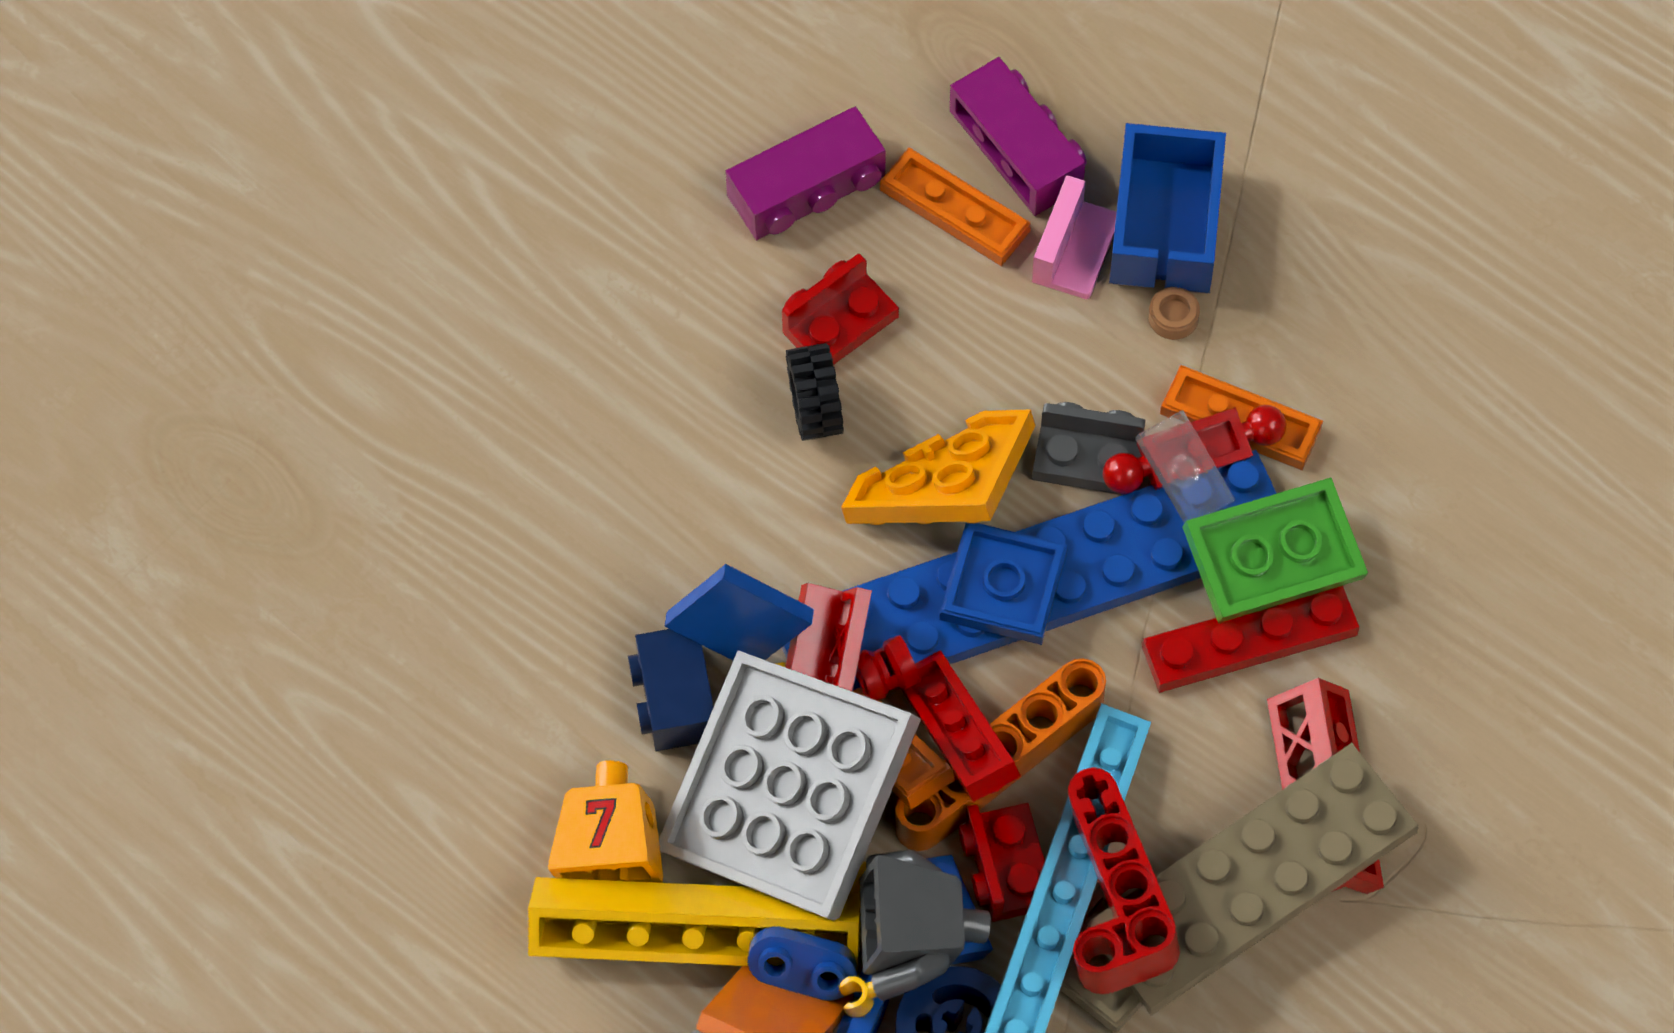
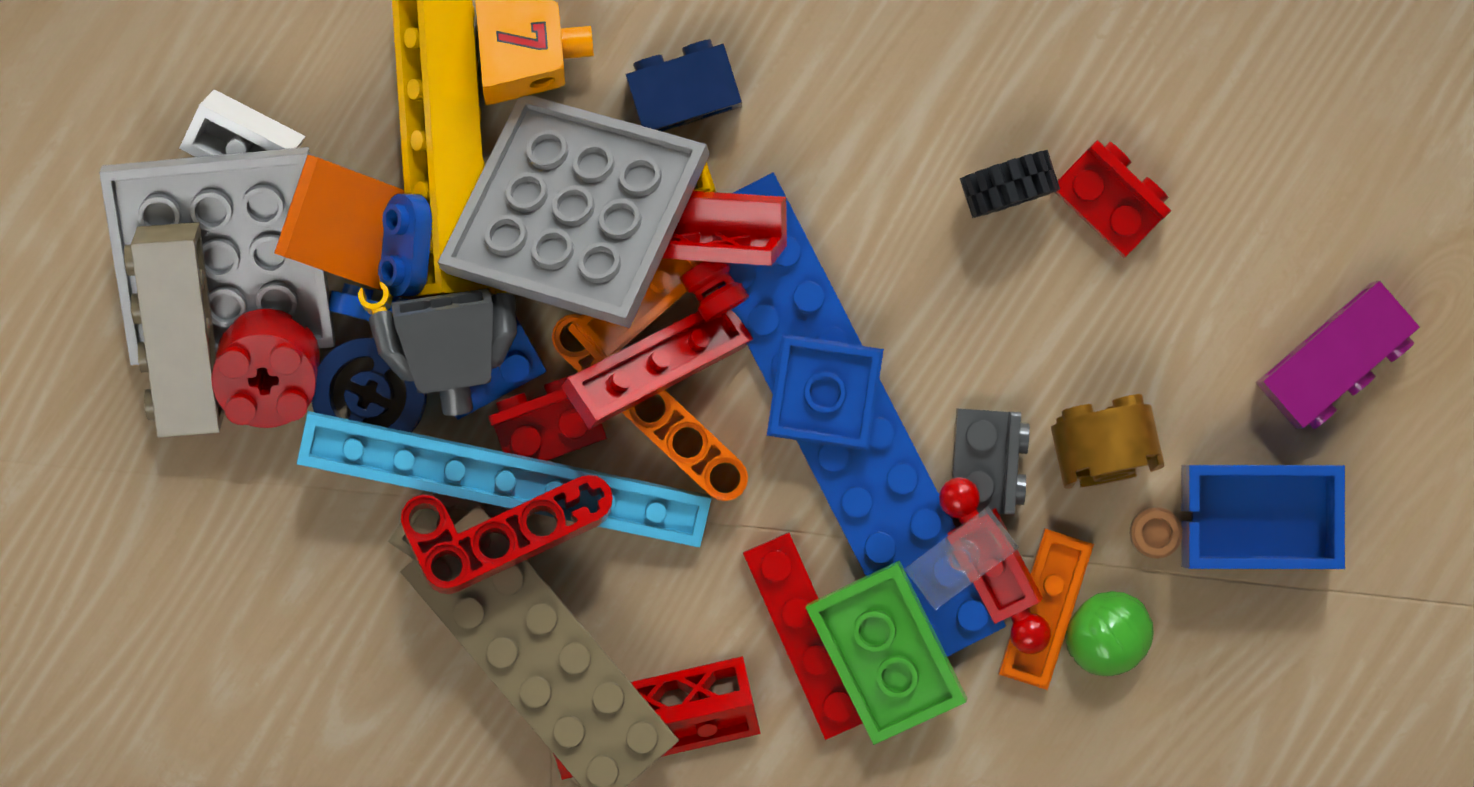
camera: 80 degrees right, 25 degrees up
blue tile [664,564,814,660] -> none
magenta brick [725,106,886,240] -> none
light orange plate [841,409,1036,525] -> none
orange tile [880,147,1031,266] -> none
bright pink panel [1032,175,1117,299] -> none
none -> pearl gold brick [1051,394,1165,489]
none -> bright green hair [1065,591,1154,677]

